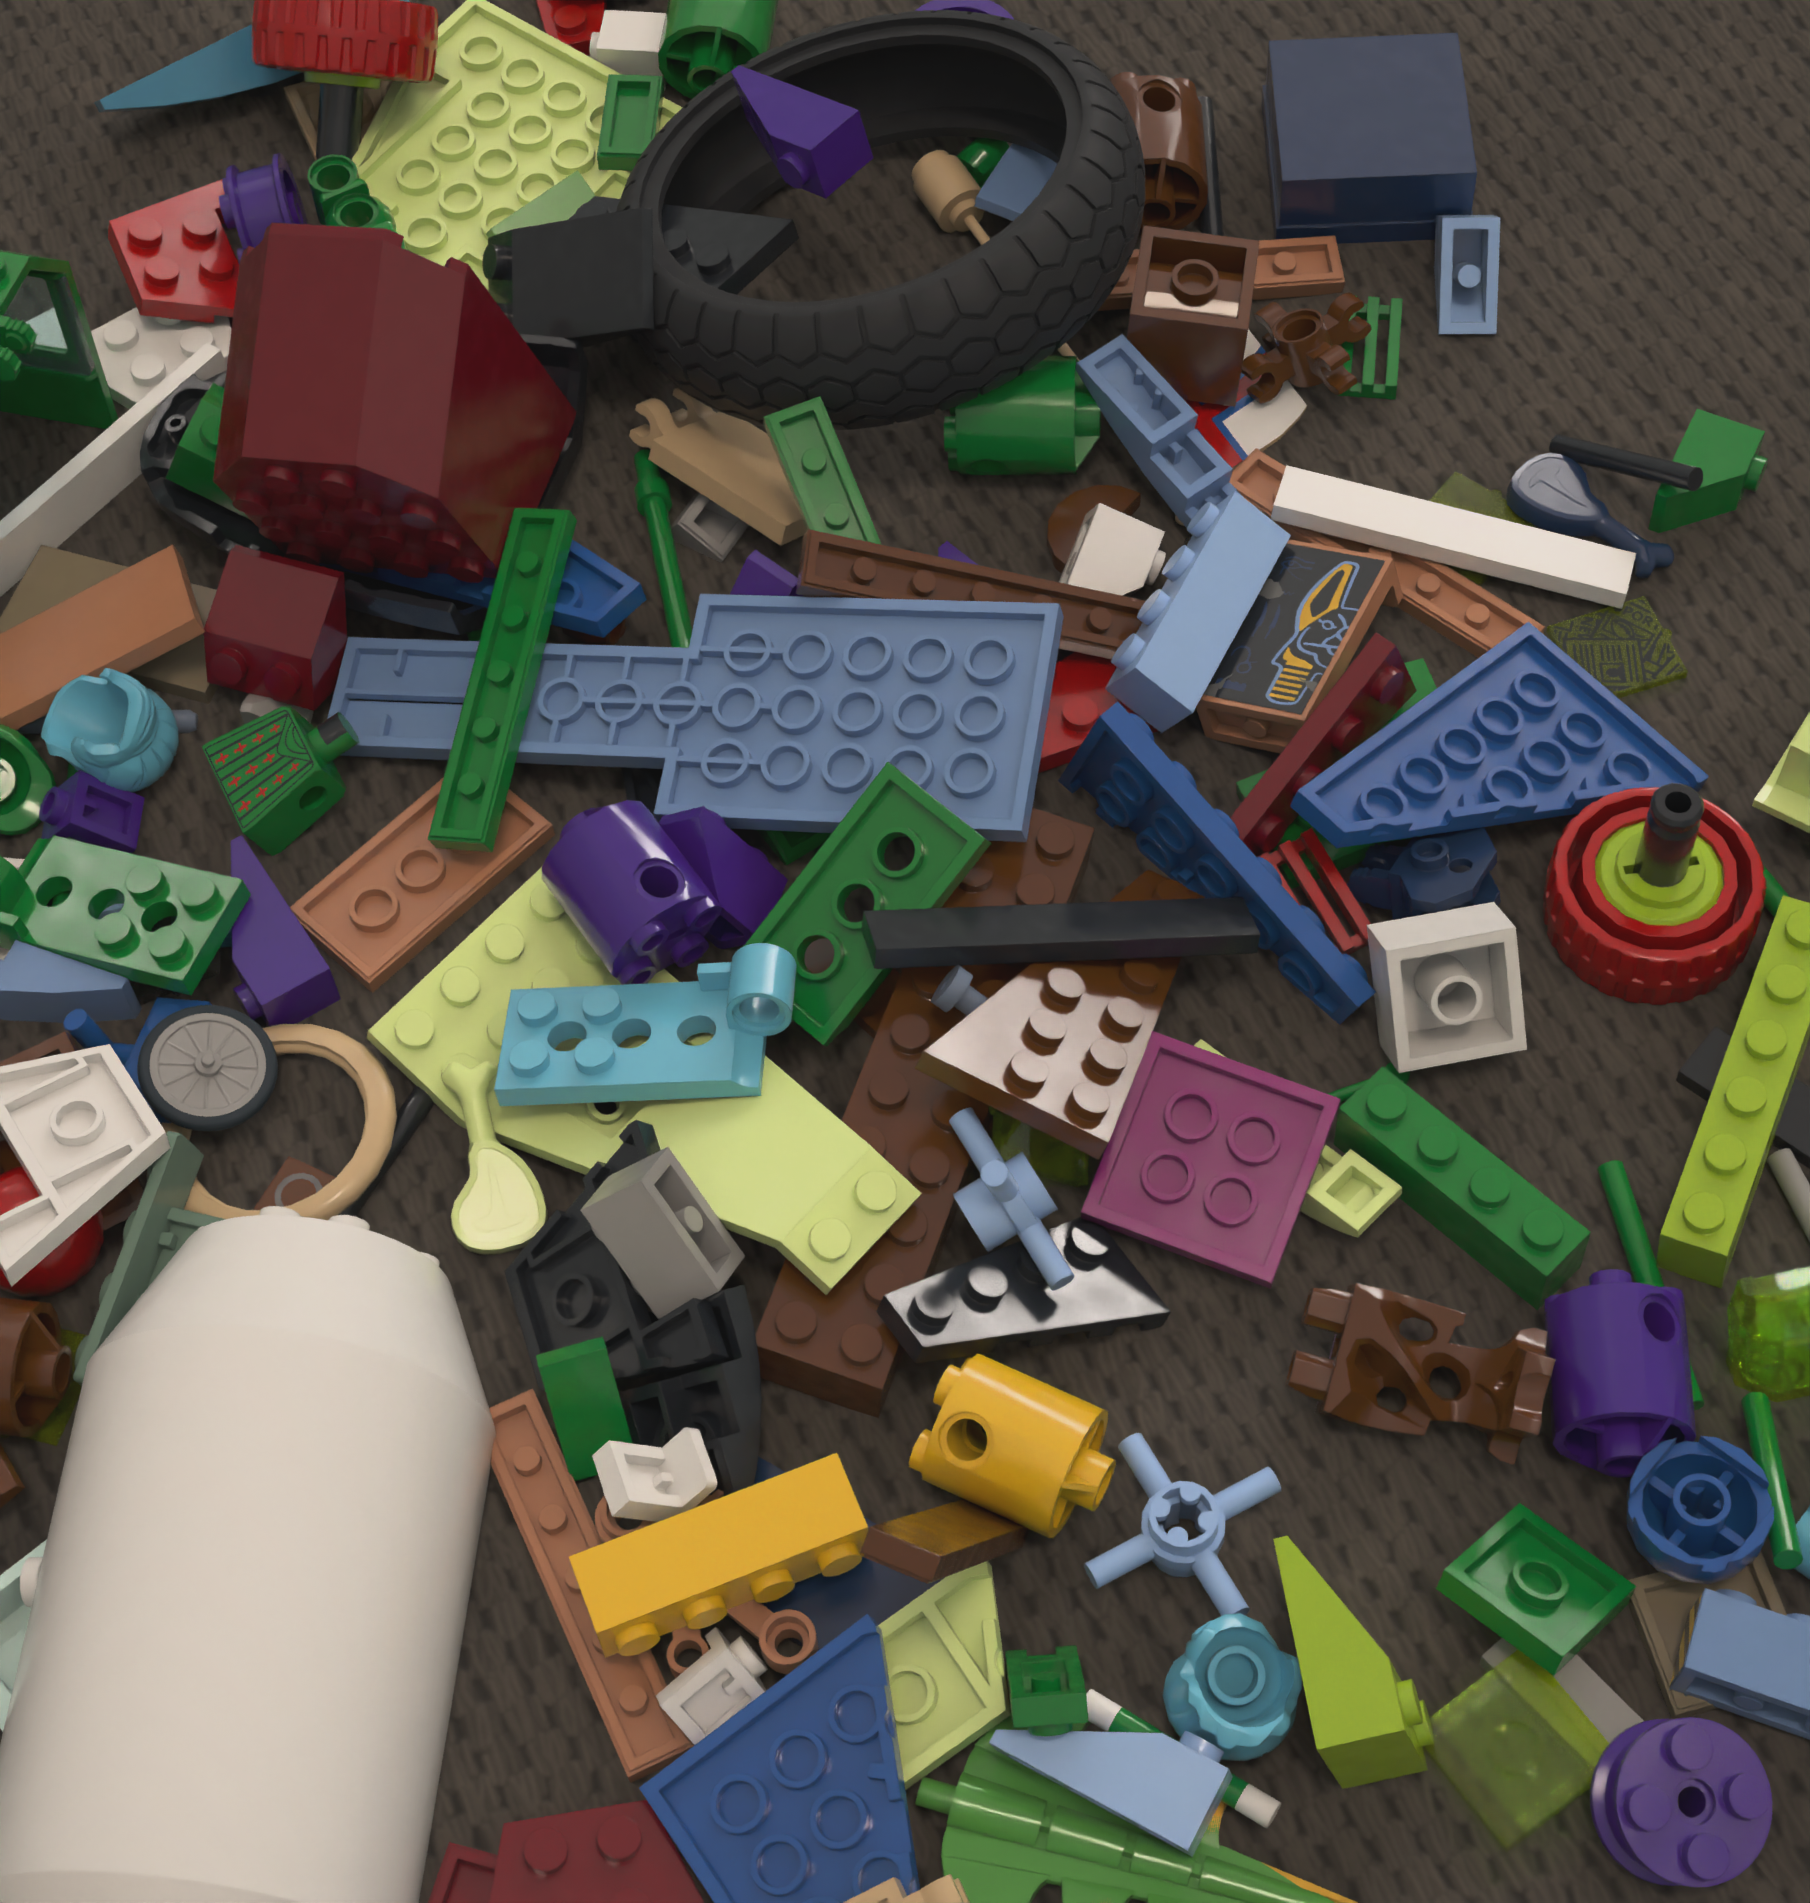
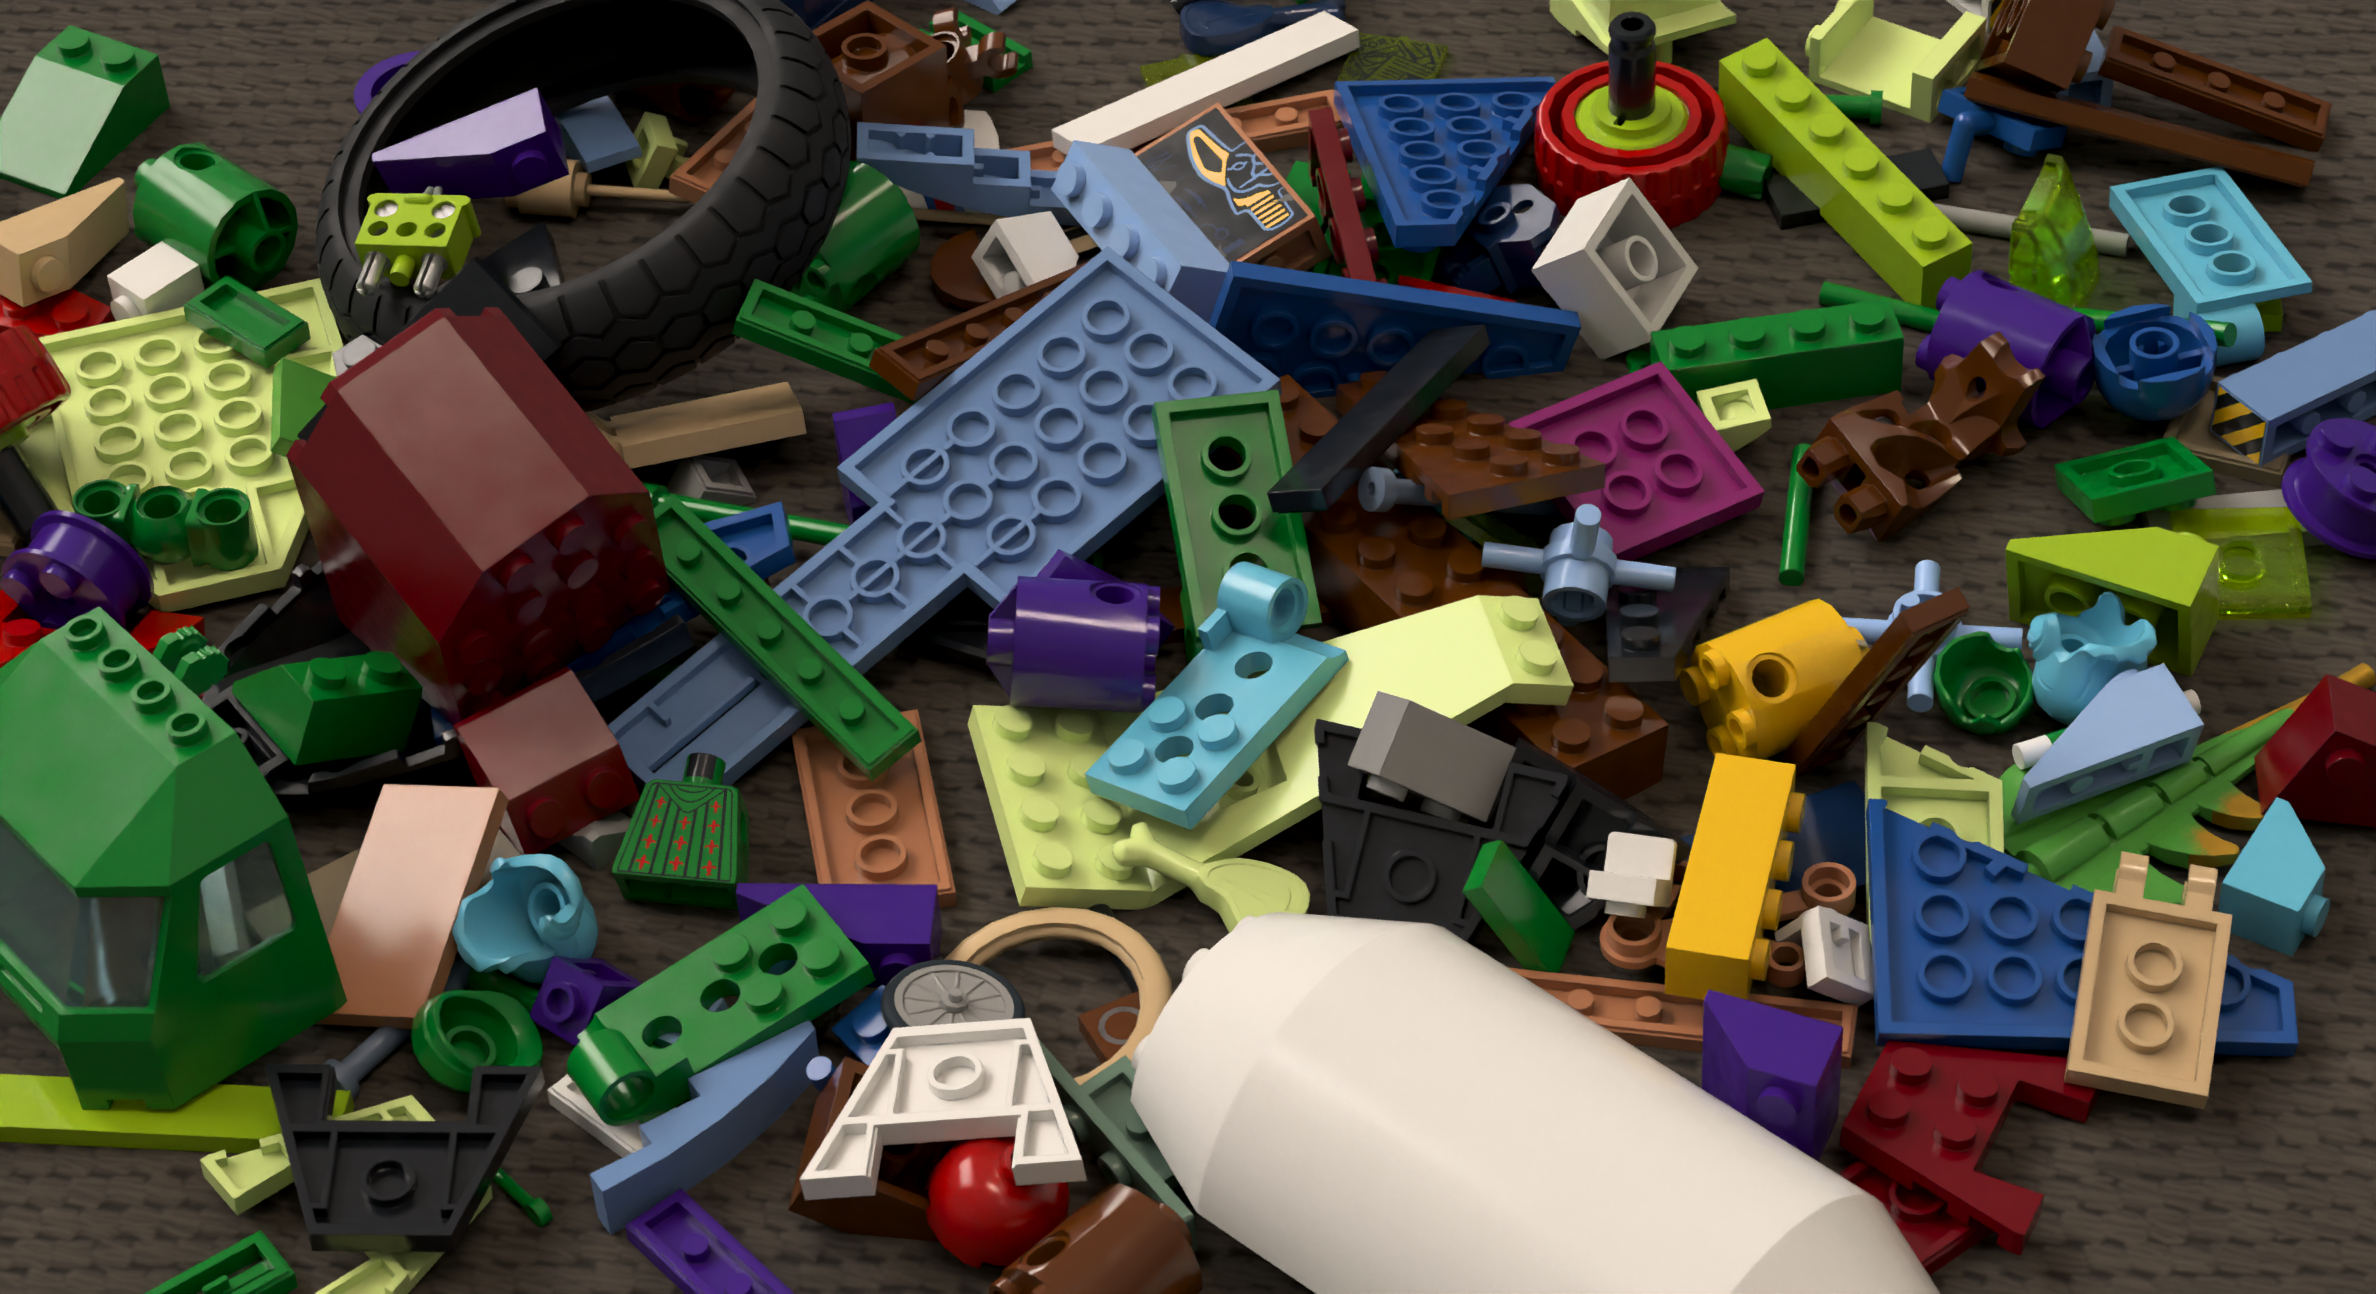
camera: 55 degrees left, 15 degrees down
green plate [1005,1645,1088,1736] -> none
none -> lime piece [354,186,481,298]
none -> dark purple slope [1701,990,1843,1162]
none -> green hose [1719,144,1774,200]
none -> green bar [1779,443,1813,586]
none -> green hair [1934,631,2035,736]

